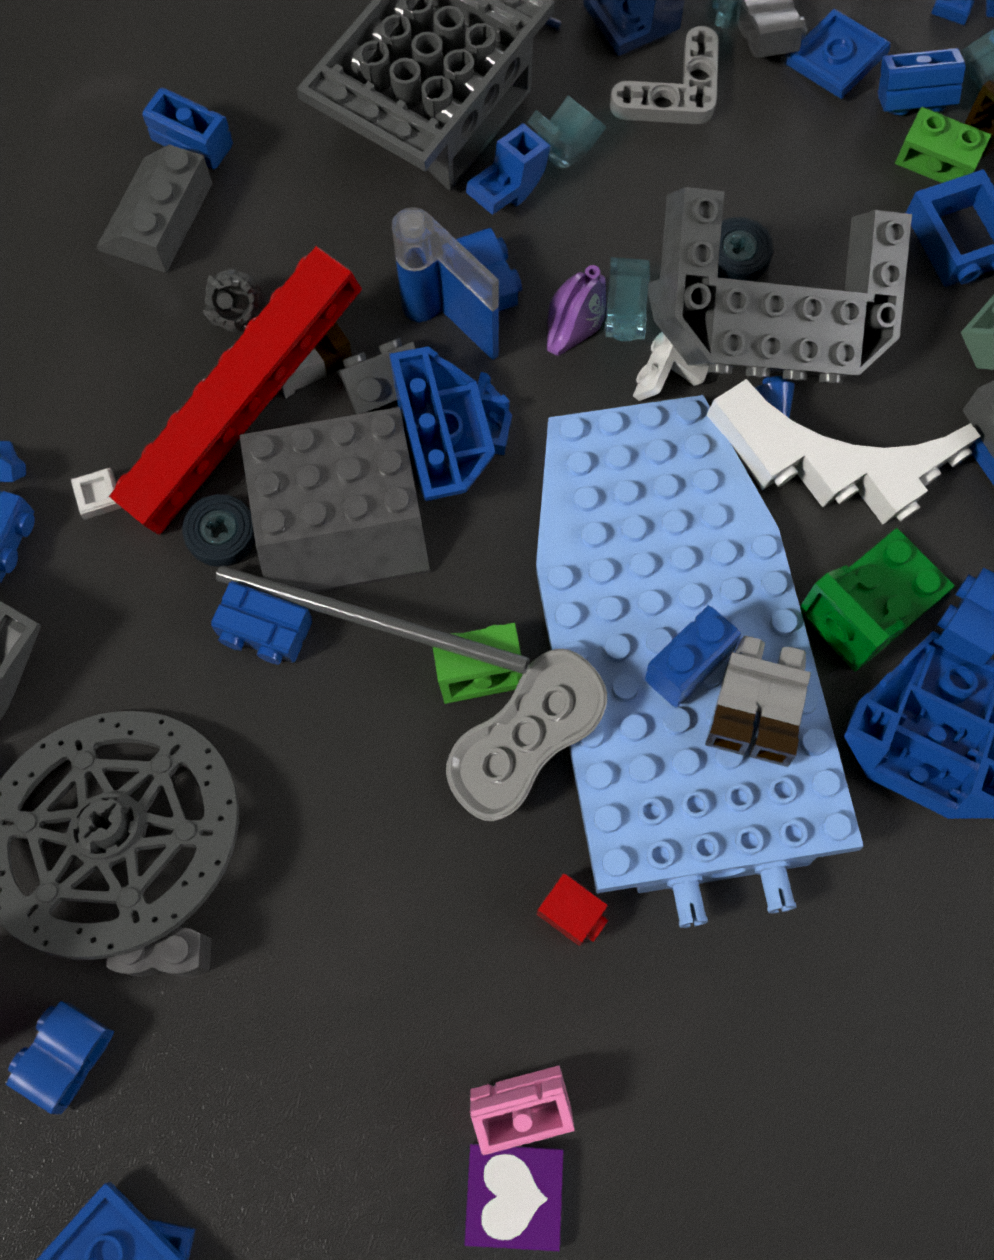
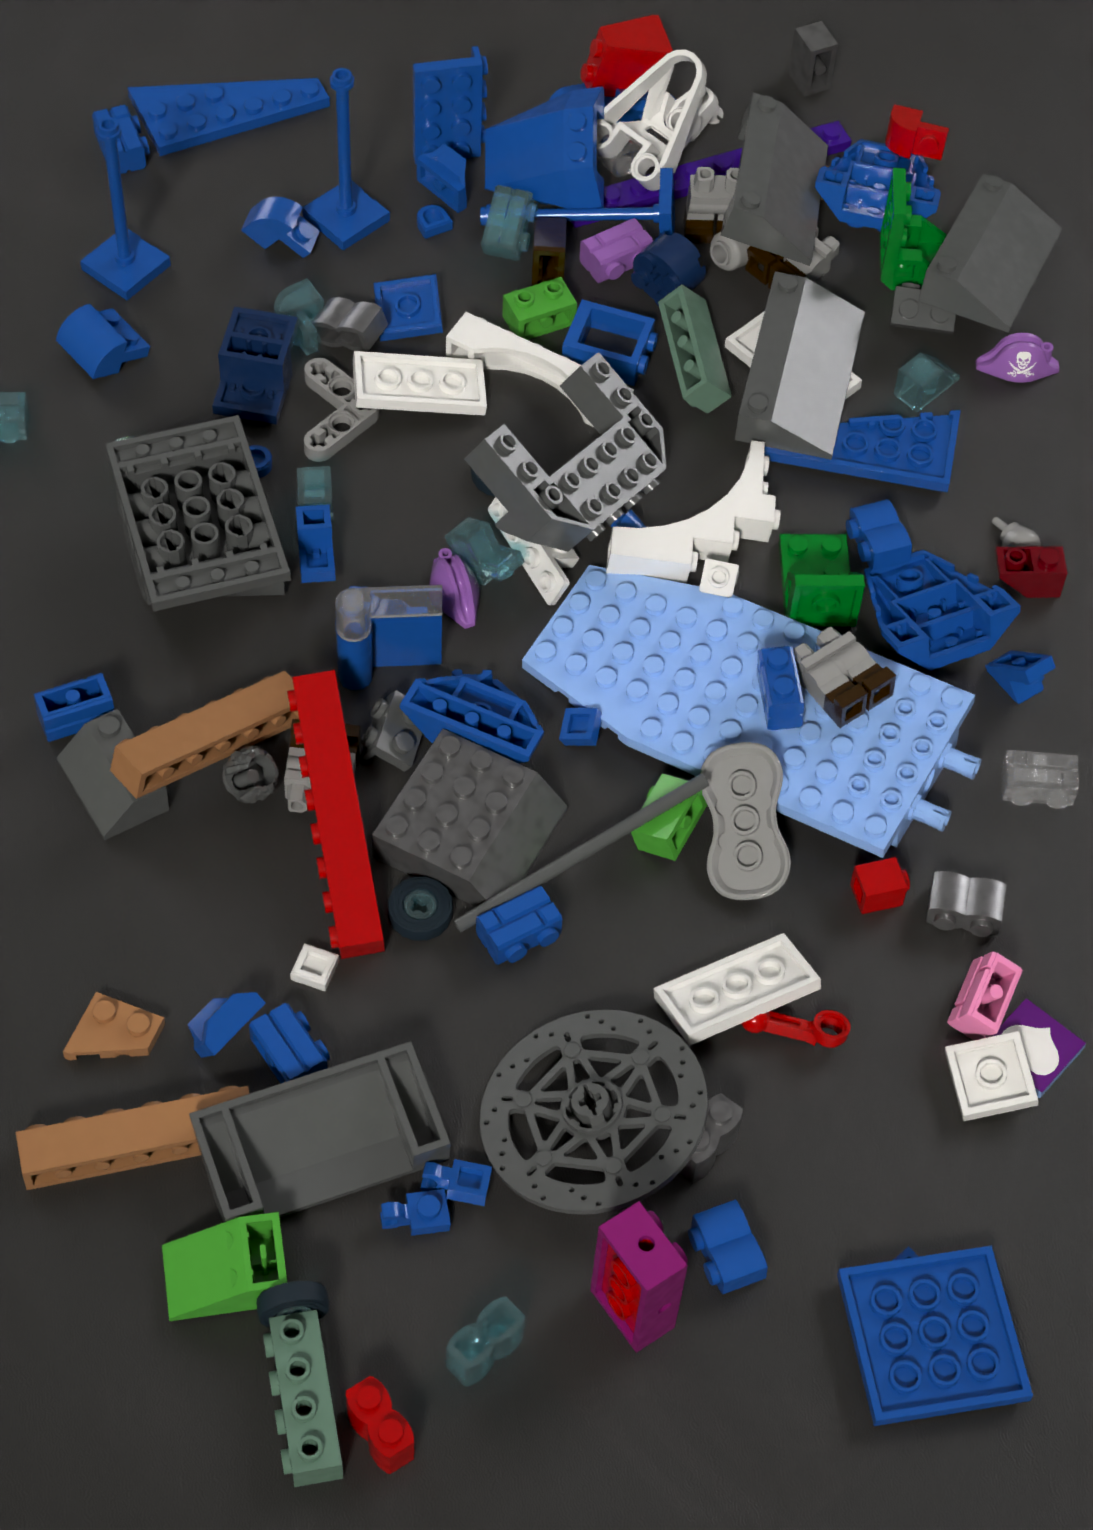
camera: 55 degrees left, 15 degrees down
blue brick [878,48,965,115] -> none
none -> medium nougat brick [110,671,299,799]
none -> blue tile [249,445,273,478]
none -> white plate [353,351,487,416]
none -> white arch [446,312,634,427]
none -> blue plate [559,708,602,746]
none -> white plate [653,933,821,1046]
none -> white bracket [699,558,739,598]
none -> red piece [741,1010,851,1048]
none -> flat silver brick [926,871,1007,937]
none -> white plate [945,1031,1038,1121]
none -> blue slope [985,650,1056,704]
none -> clear brick [1001,750,1079,809]

